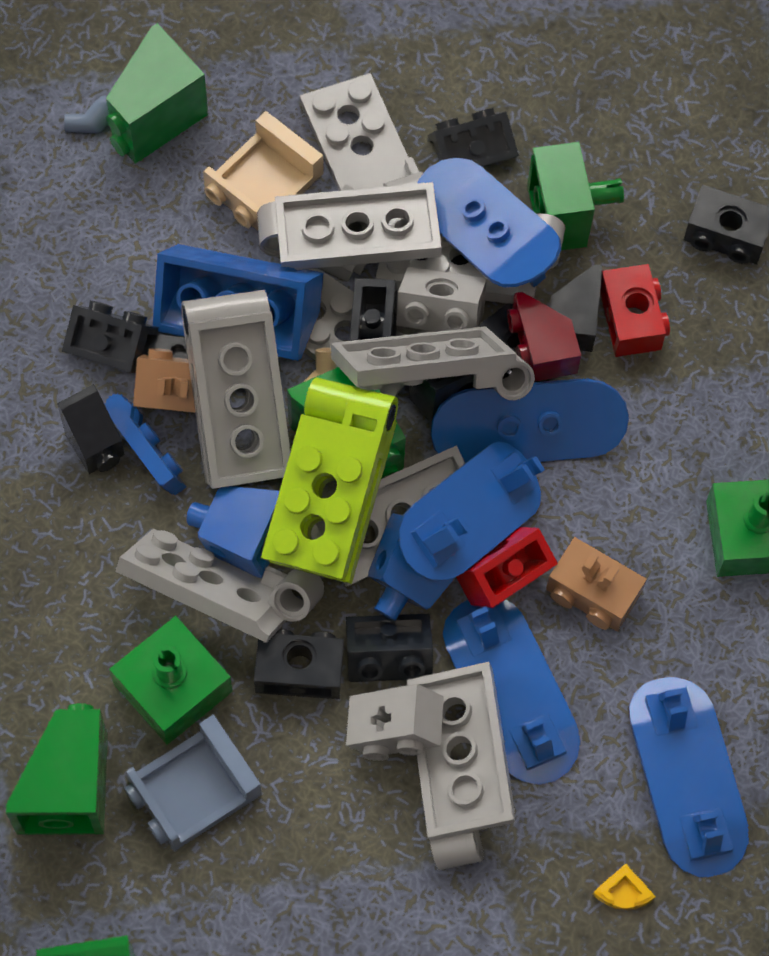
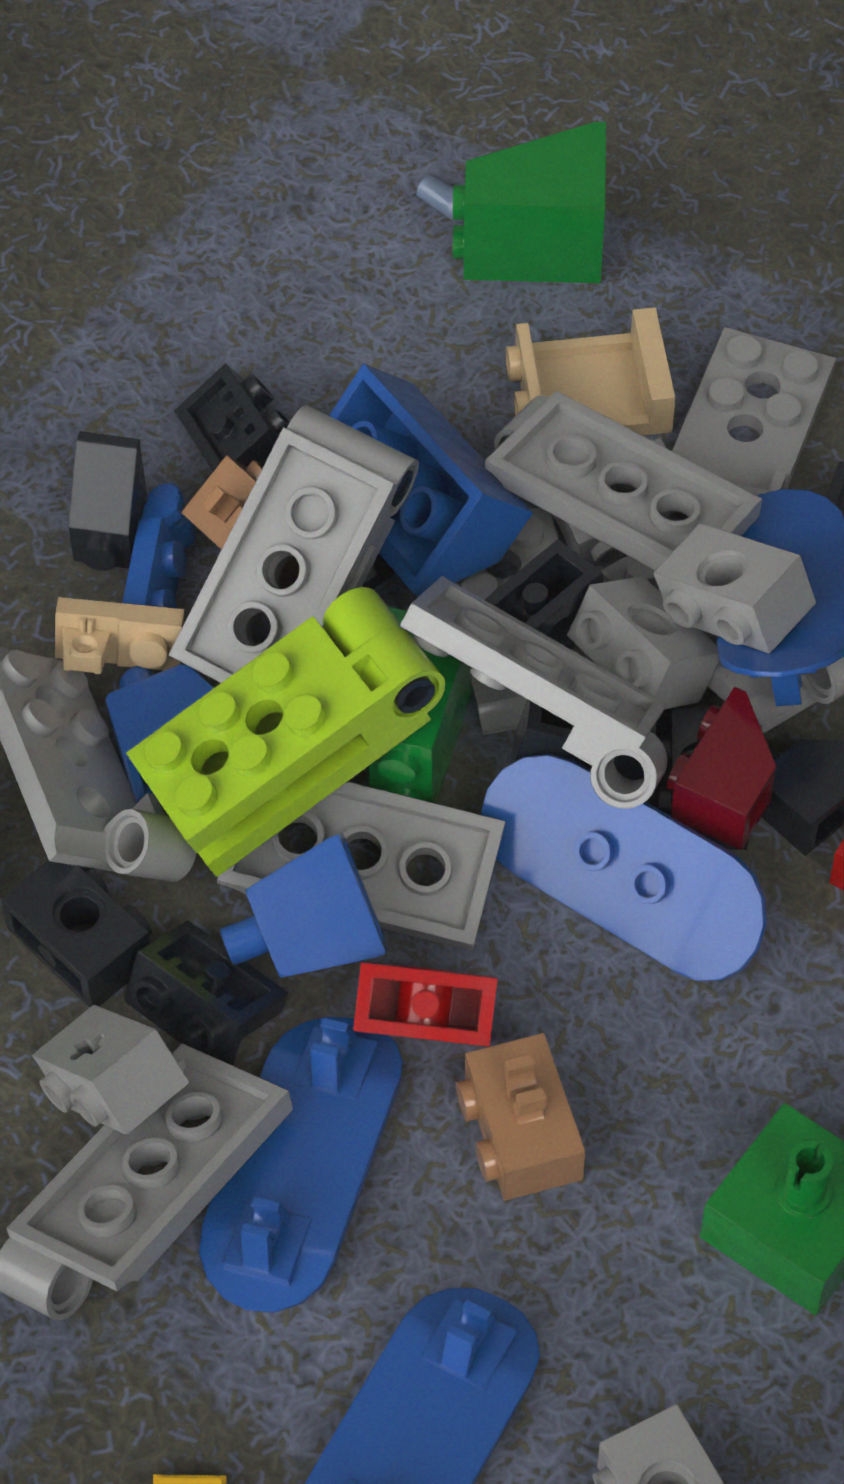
camera: 45 degrees right, 10 degrees down
blue piece [398,441,545,581] -> none
none -> tan hinge [55,597,184,674]
none -> light grey brick [653,523,816,654]

